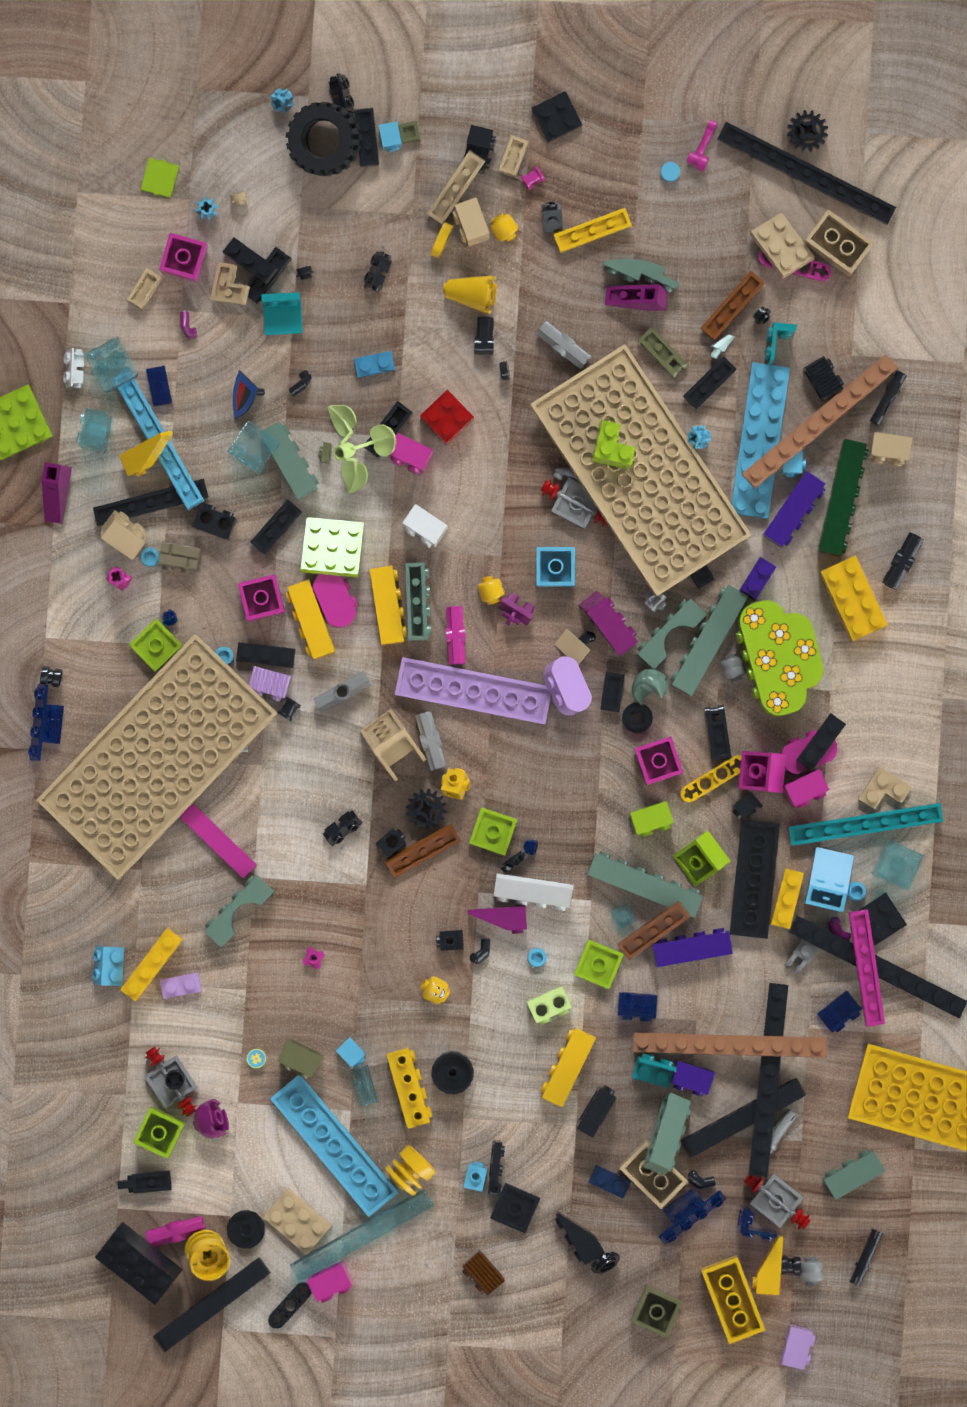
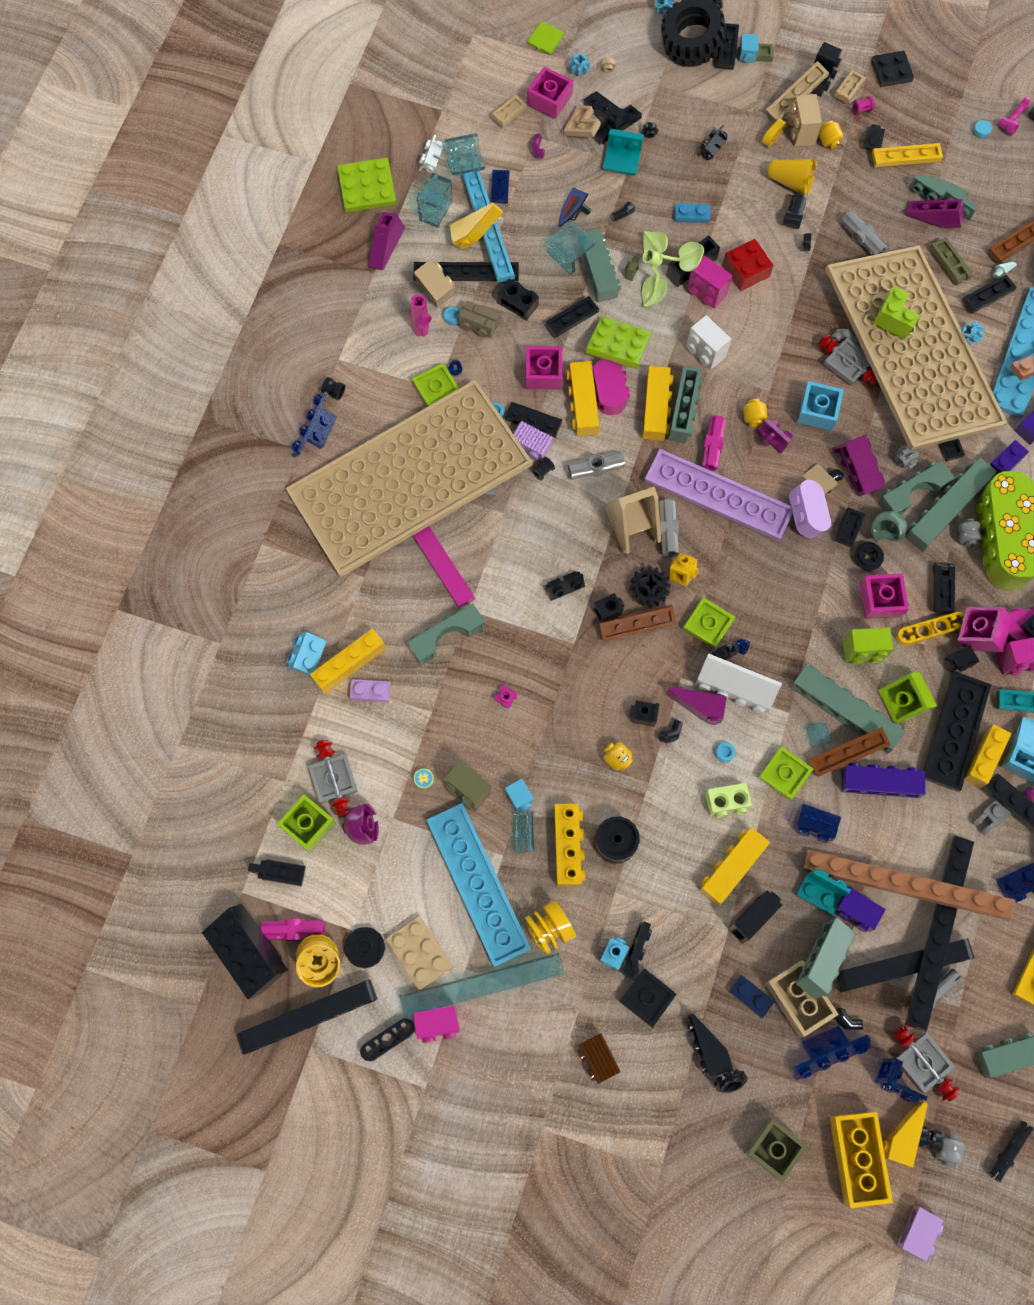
camera: 10 degrees right, 15 degrees down
black wheel [165,1069,185,1090] -> none

